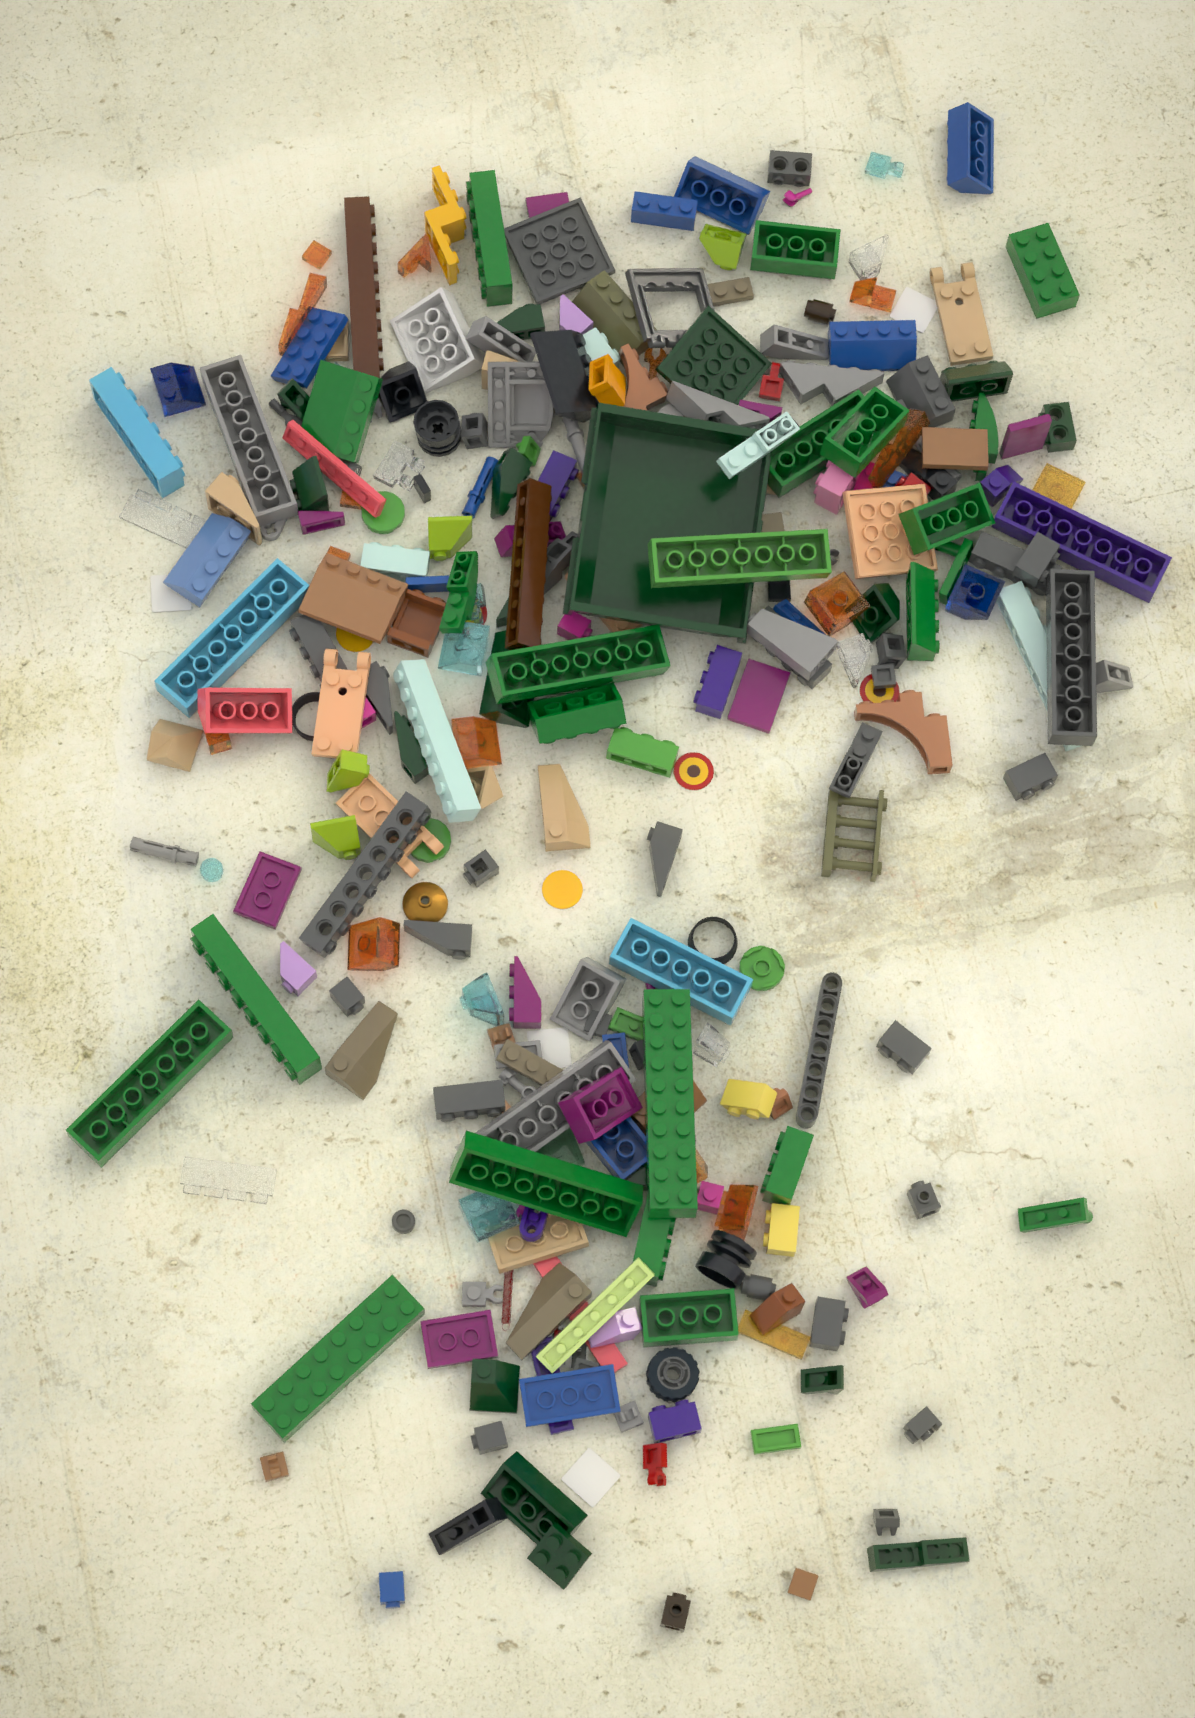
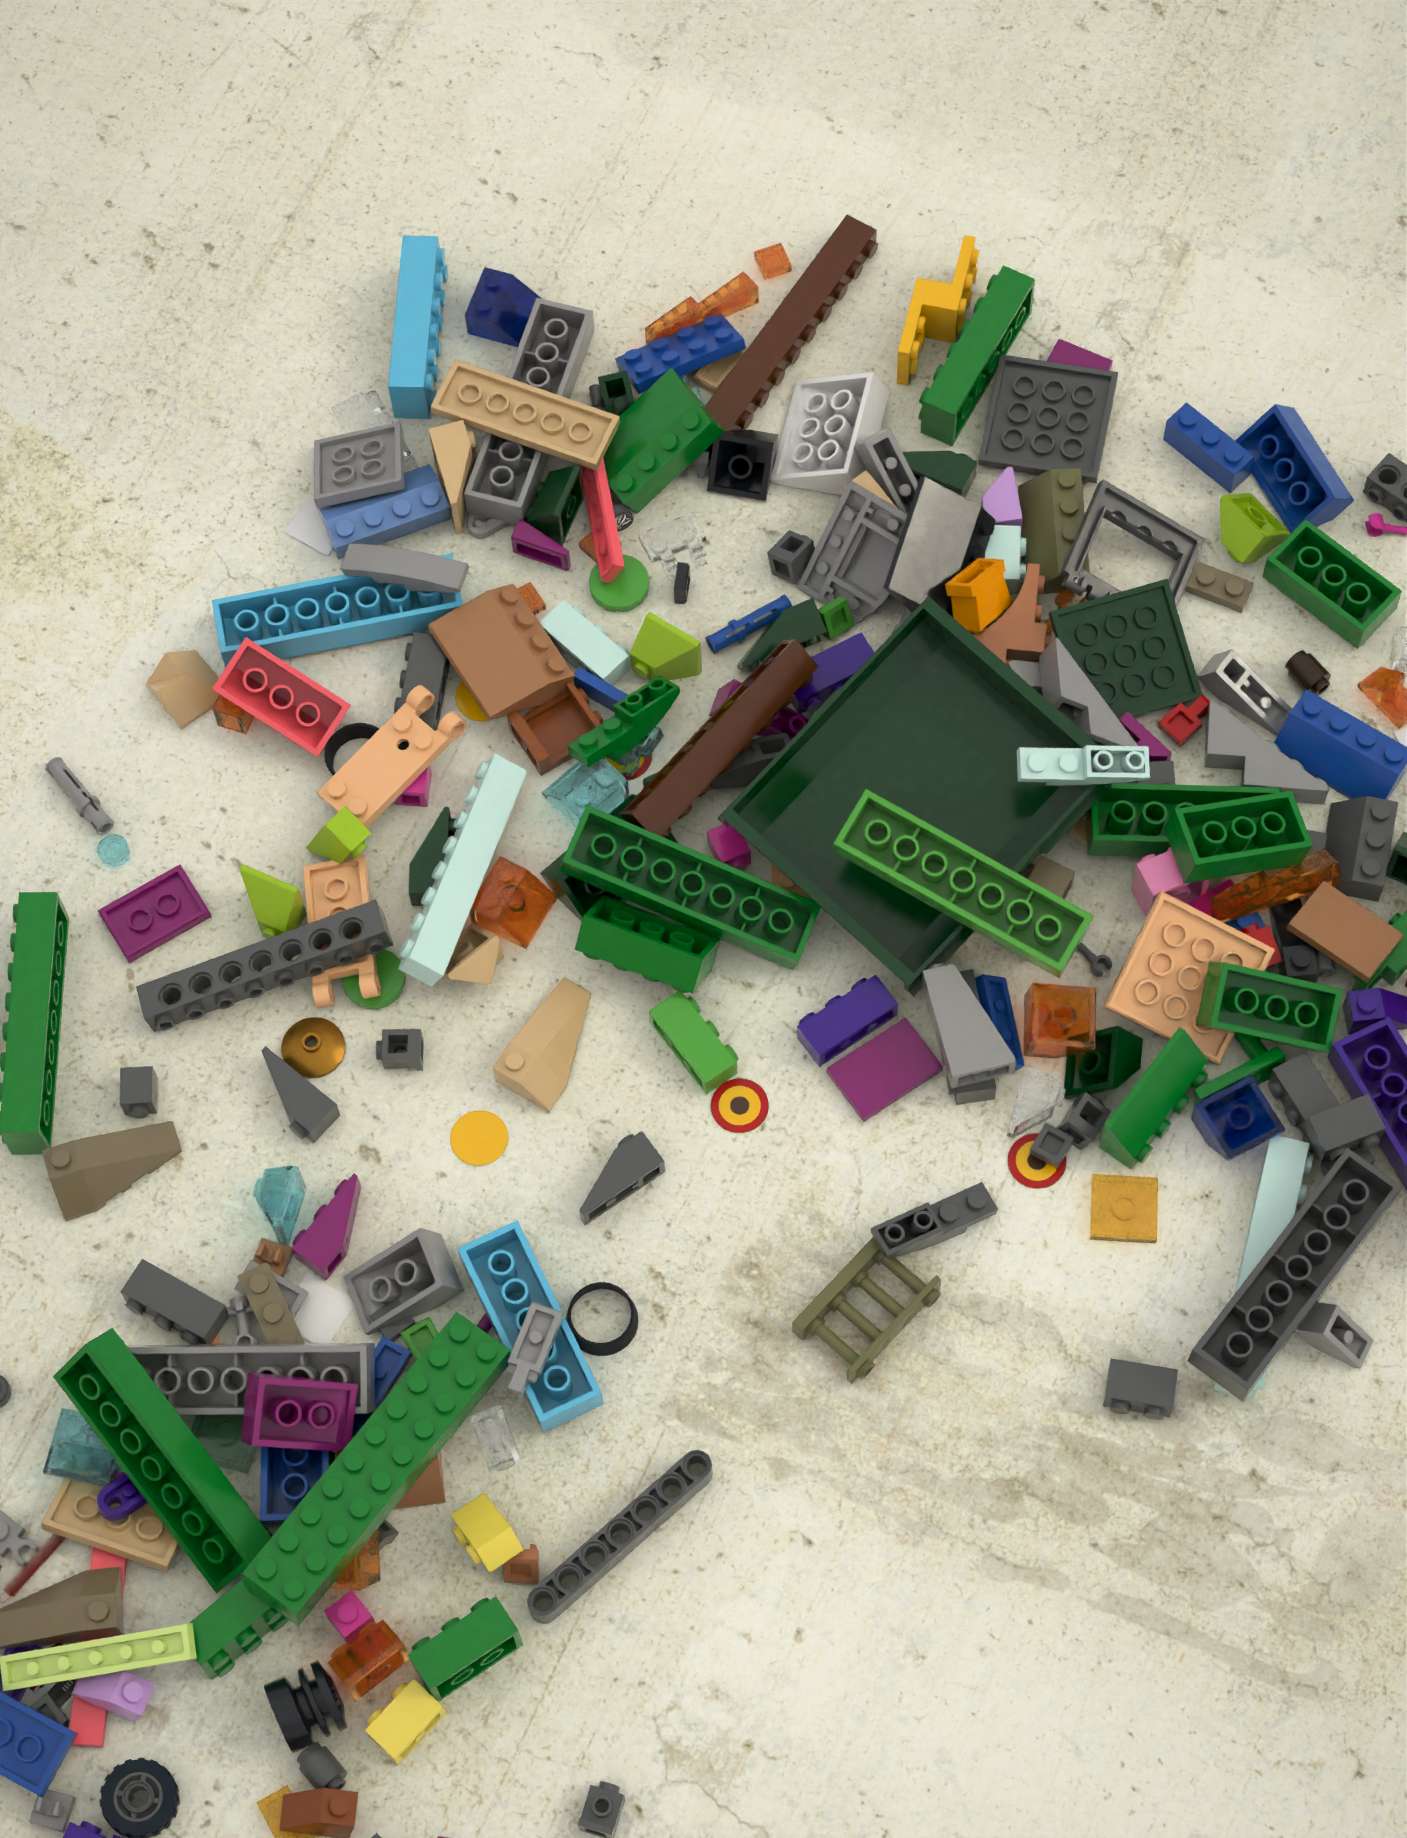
camera: 45 degrees right, 5 degrees down
lavender slope [280,941,317,996] -> none
clear orange slope [347,917,400,971] -> none
dark grey slope [366,661,393,735] -> none
clear orange slope [397,234,432,278] -> none
black wheel [413,400,462,457] -> none
green brick [639,1288,739,1348] -> none
bright green tile [739,946,785,991] -> none
black tile [767,580,791,602] -> none
nougat arch [854,690,953,774] -> none
dark grey brick [876,1020,932,1075] -> none
none -> light grey plate [314,421,405,508]
none -> light grey slope [340,543,469,593]
none -> tan plate [430,359,620,471]
none -> light grey hinge [507,1302,564,1398]
none -> clear yellow tile [1090,1174,1158,1244]

